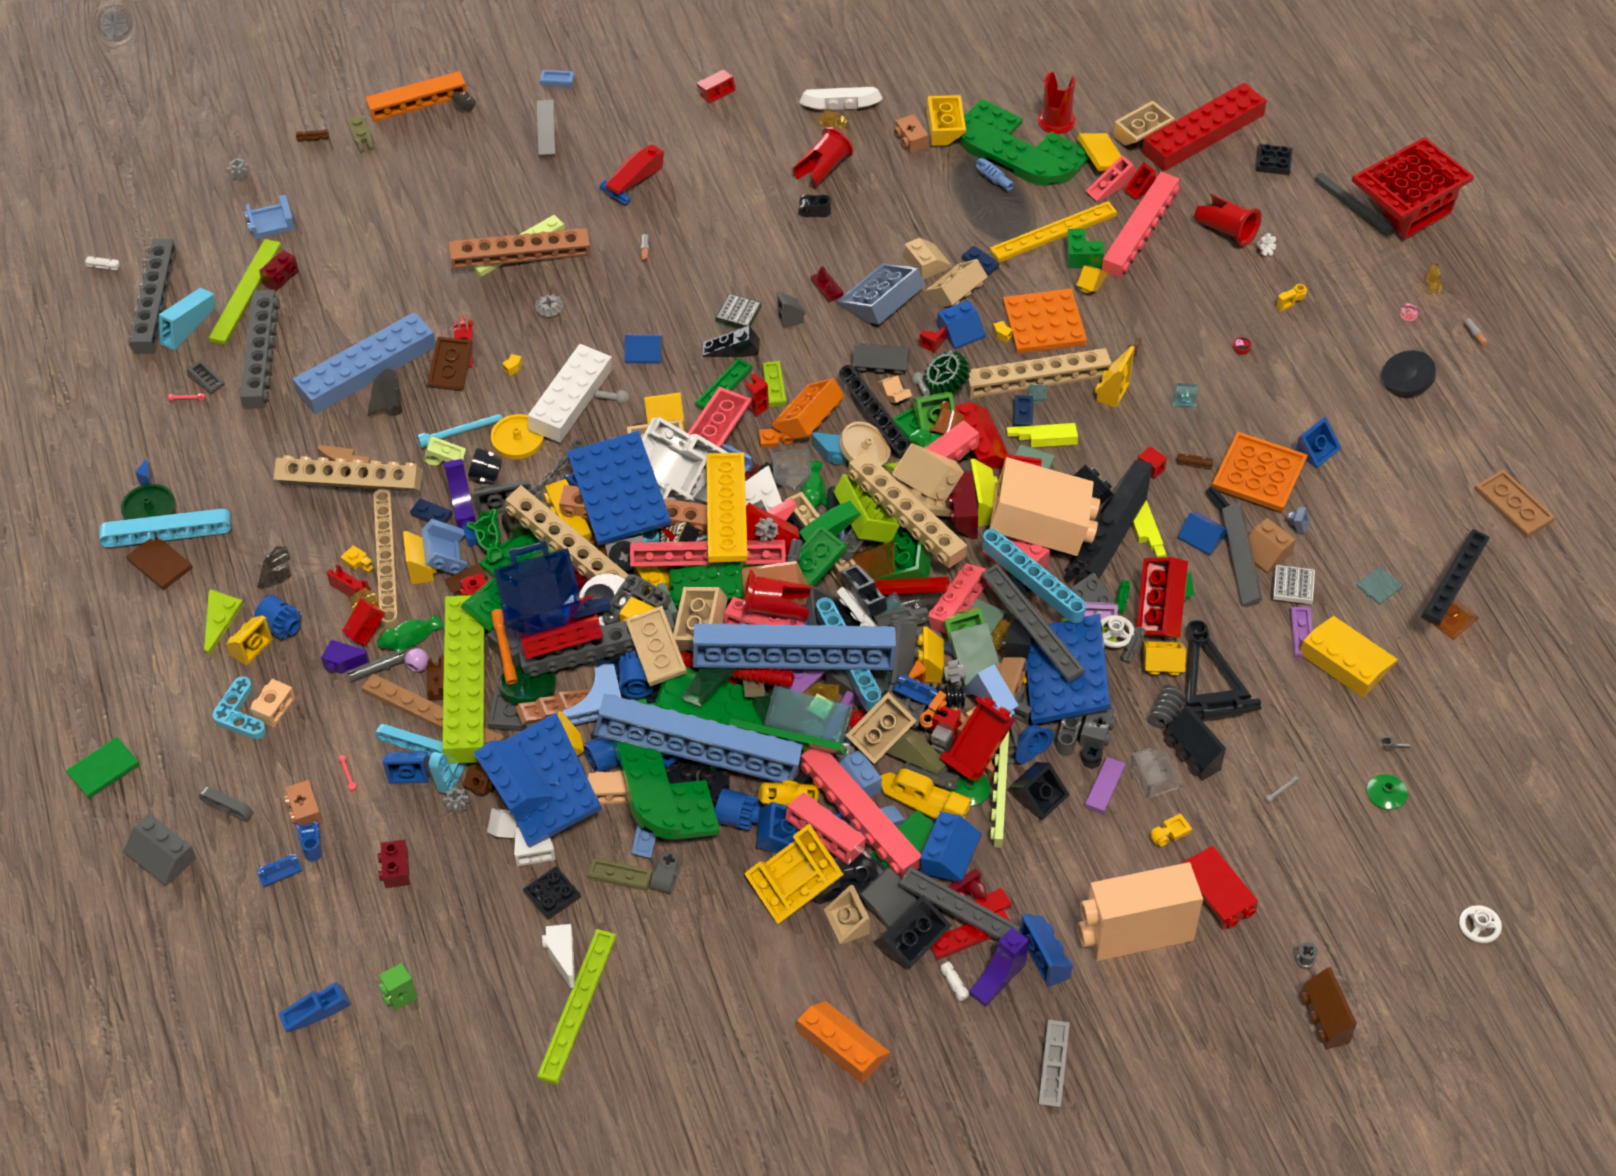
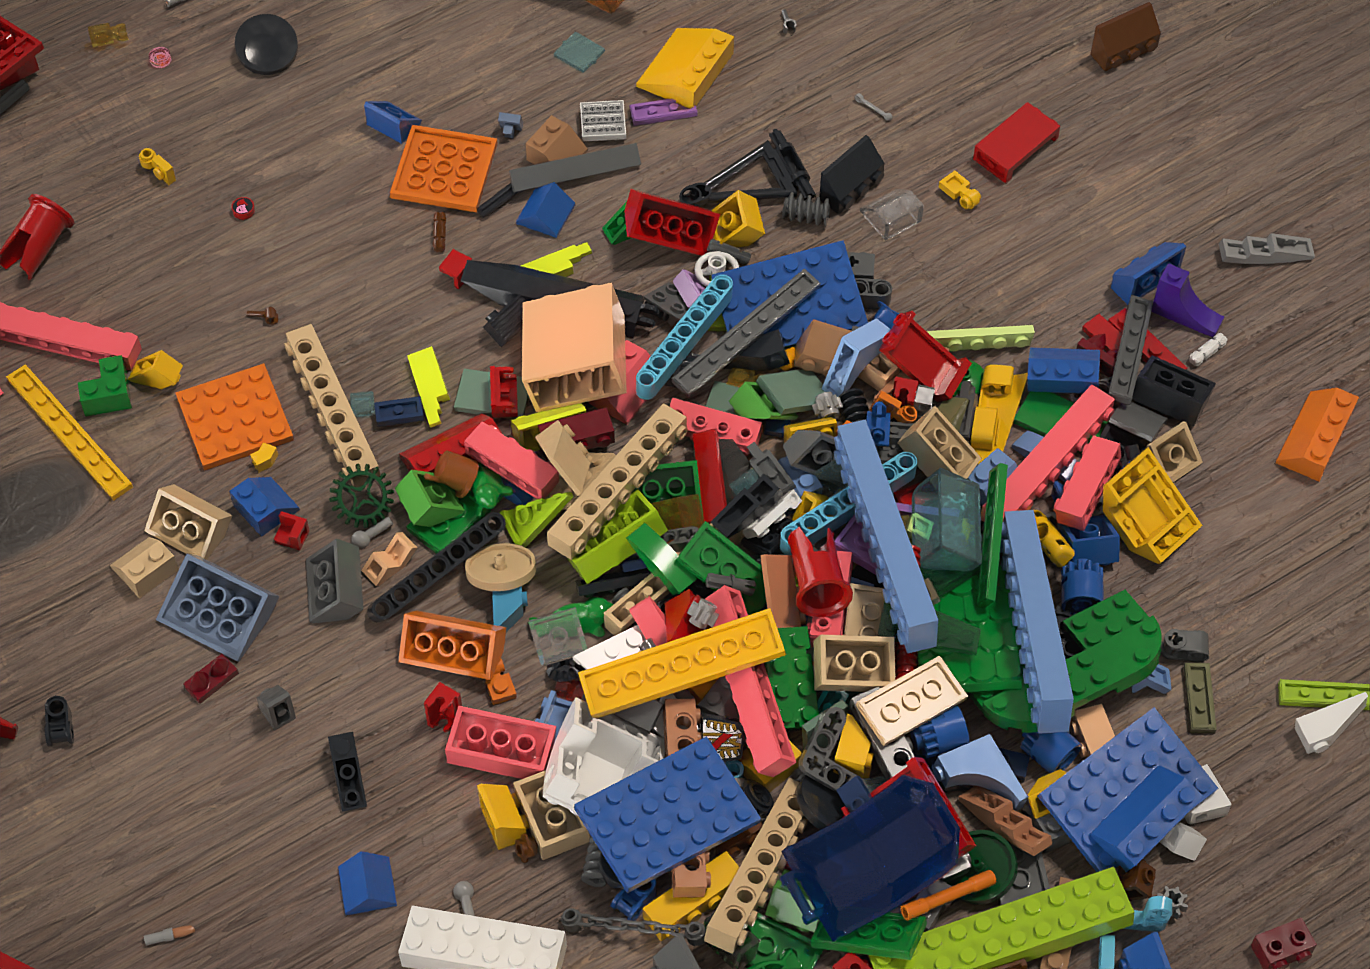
camera: 105 degrees left, 5 degrees up
black tile [523,866,581,921] -> none
green tile [695,358,753,410] -> none
tile [716,293,762,329] -> none
lime tile [762,361,787,407] -> none
dark blue plate [962,246,1000,276] -> none
black slope [1009,762,1070,820] -> none
light nougat brick [1077,862,1203,961] -> none
black wheel [1082,743,1103,769] -> none
medium lavender tile [1085,757,1126,814] -> none
yellow slope [1095,346,1135,408] -> none
green axle [1116,580,1131,614] -> none
clear light blue piece [1173,383,1198,408] -> none
white plant [1257,233,1276,256] -> none
dark grey bush [1296,942,1318,969] -> none
green dish [1366,774,1408,810] -> none

